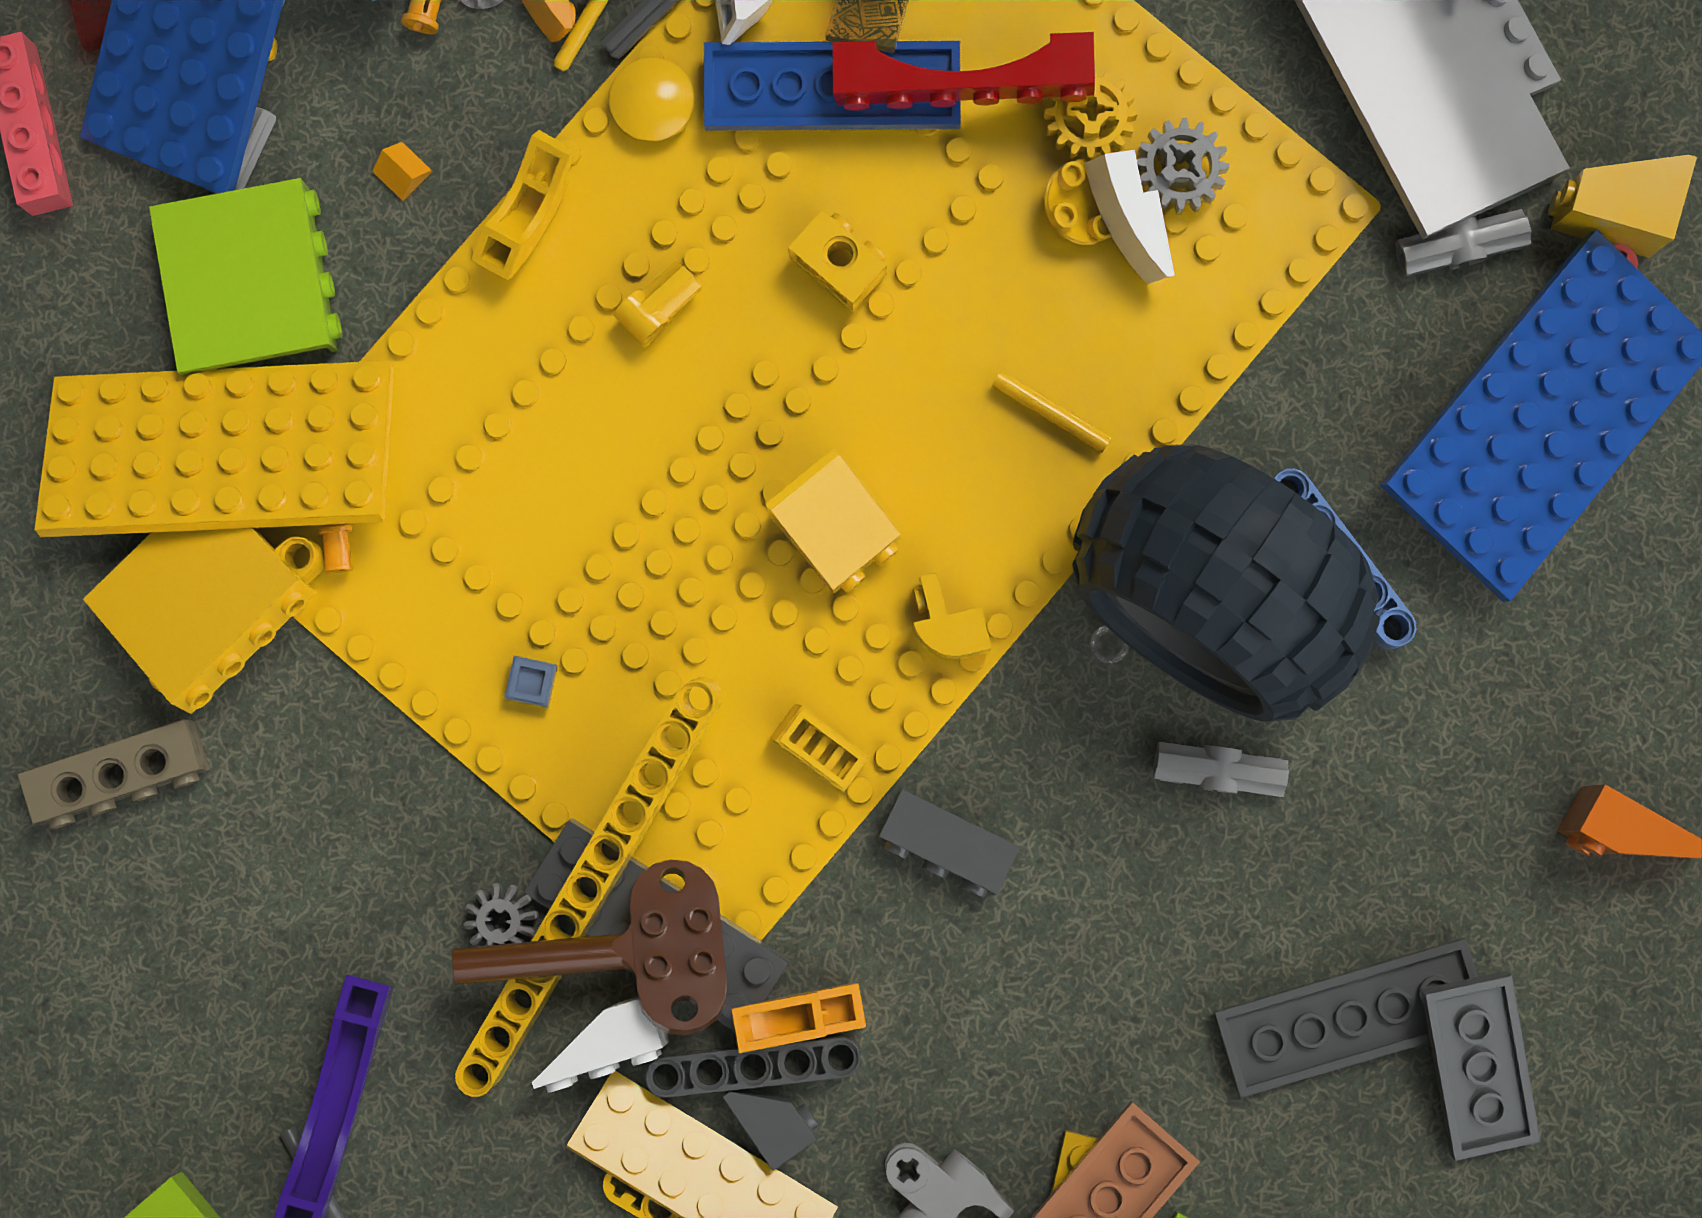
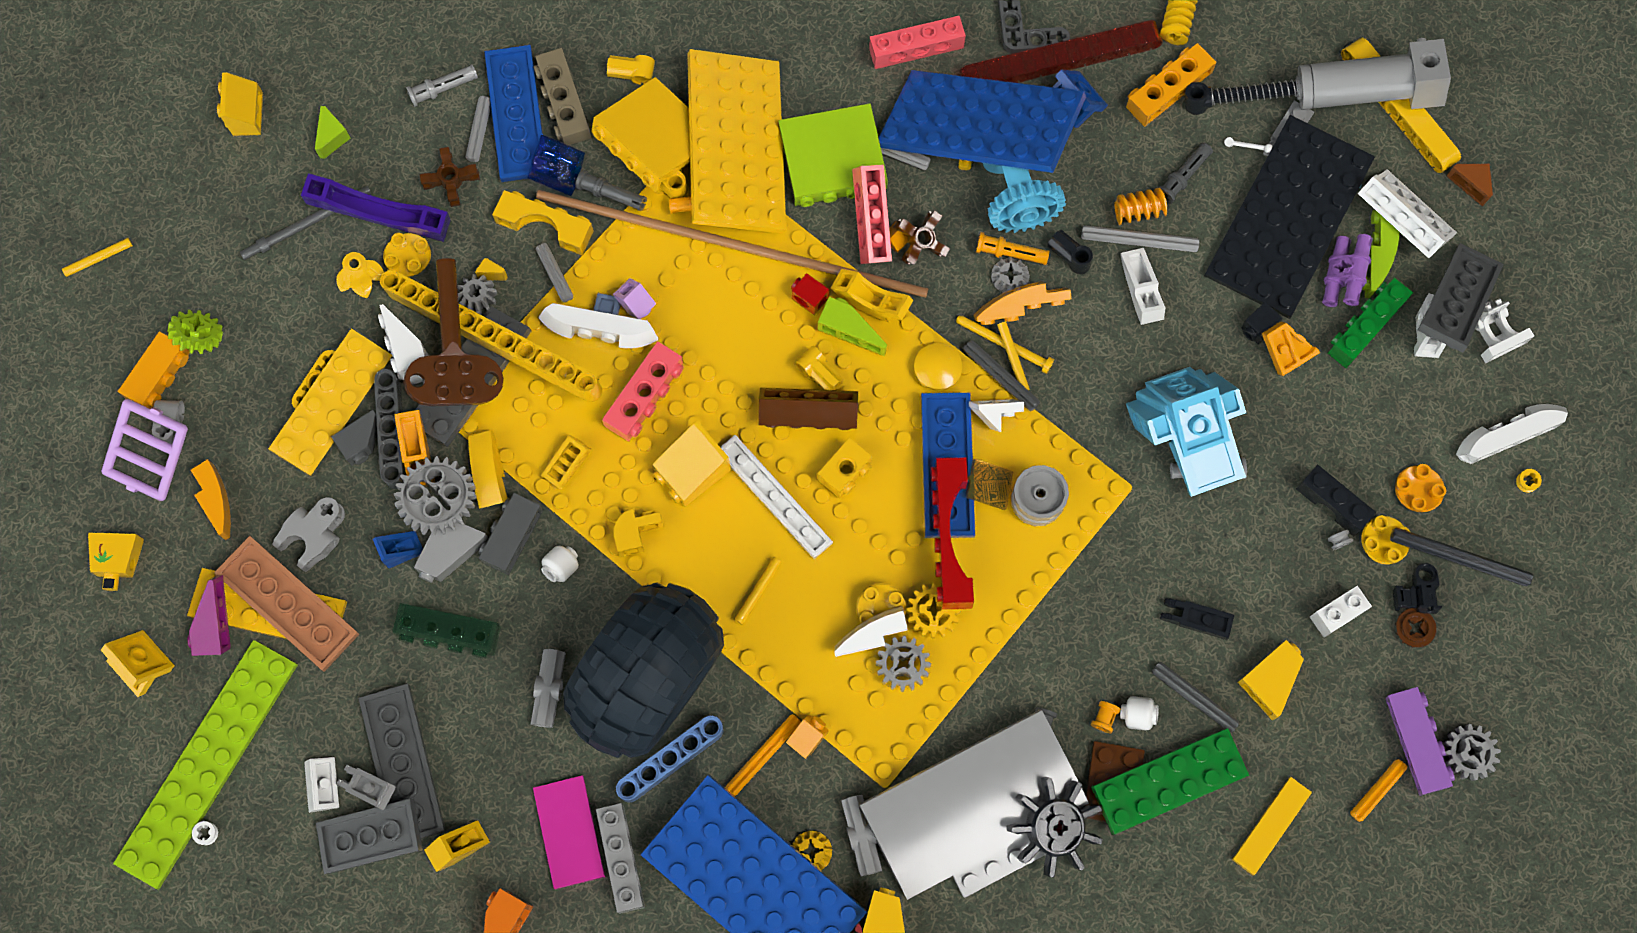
camera: 85 degrees right, 10 degrees down
none -> white slope [304,757,339,813]
none -> yellow plate [336,252,384,298]
none -> light grey hinge [336,765,396,810]
none -> blue slope [373,531,423,569]
none -> yellow dish [383,233,431,277]
none -> clear green brick [392,603,501,659]
none -> light grey gear [394,456,477,536]
none -> light grey pin [406,65,478,107]
none -> light grey slope [414,522,489,583]
none -> reddish brown pin [420,147,480,207]
none -> yellow slope [424,820,490,872]
none -> light grey axle [465,96,491,162]
none -> yellow slope [468,430,507,509]
none -> yellow slope [475,258,508,281]
none -> blue plate [484,45,548,182]
none -> yellow arch [492,190,594,255]
none -> clear blue slope [527,134,585,196]
none -> dark pink tile [533,776,605,890]
none -> medium nougat piece [536,190,928,298]
none -> light grey axle [536,243,573,303]
none -> white brick [538,303,659,348]
none -> white head [541,546,579,582]
none -> dark grey pin [576,170,647,211]
none -> light grey brick [596,803,645,914]
none -> coral brick [602,341,684,442]
none -> yellow piece [607,55,655,85]
none -> lavender brick [613,278,656,319]
none -> white tile [720,435,833,559]
none -> light orange axle [725,714,801,796]
none -> reddish brown brick [759,388,858,430]
none -> light orange brick [786,715,829,759]
none -> red brick [791,273,829,316]
none -> yellow gear [792,830,832,870]
none -> lime slope [818,297,887,356]
none -> coral brick [852,165,892,264]
none -> reddish brown pin [893,210,950,265]

